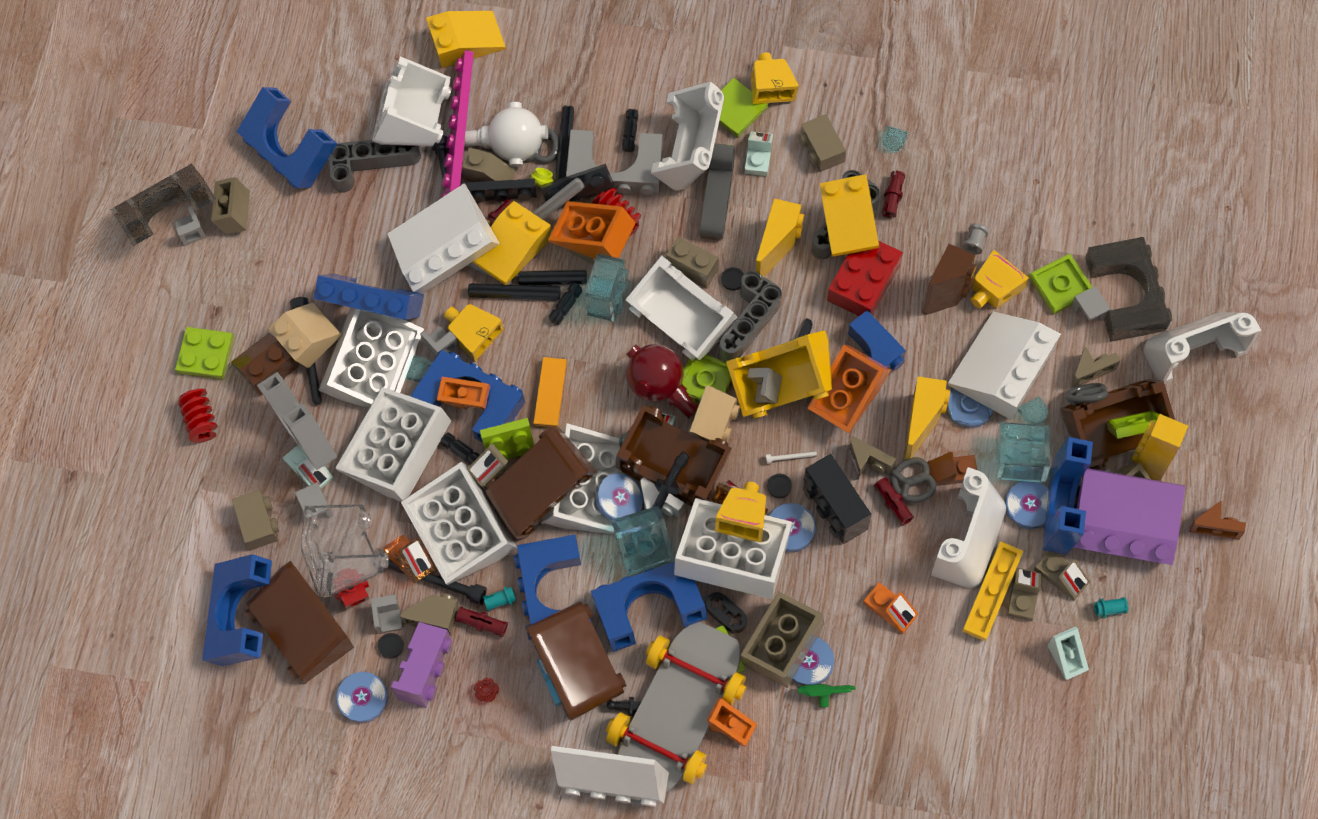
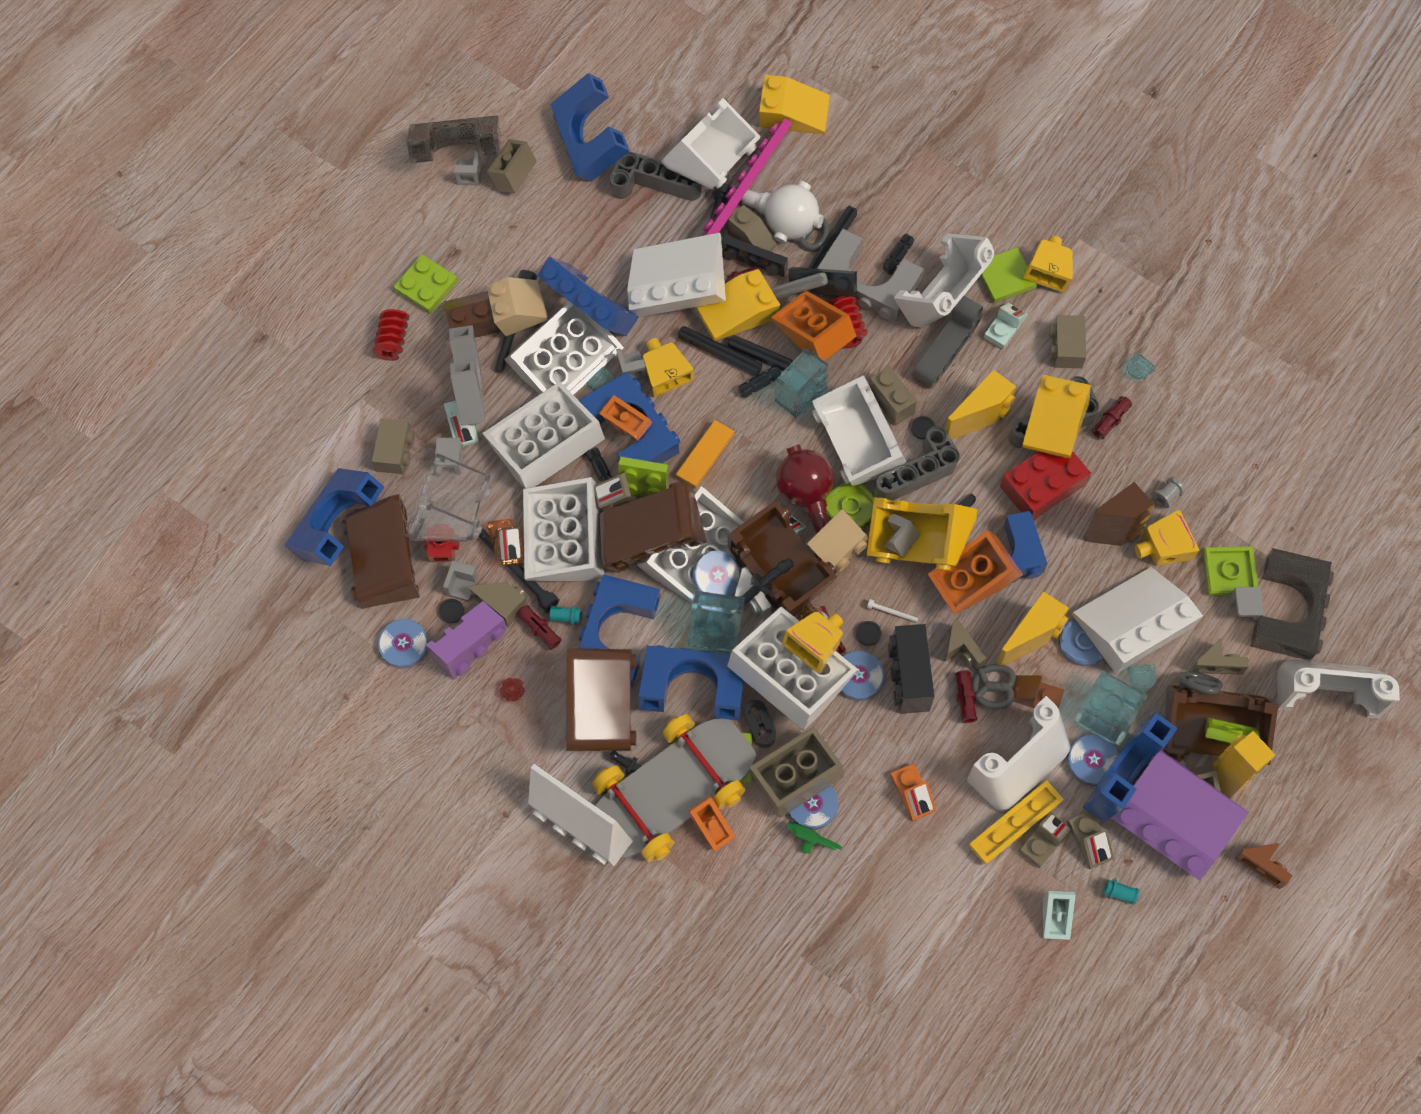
camera: 25 degrees right, 0 degrees up
neon yellow plate [531,168,554,187] -> none

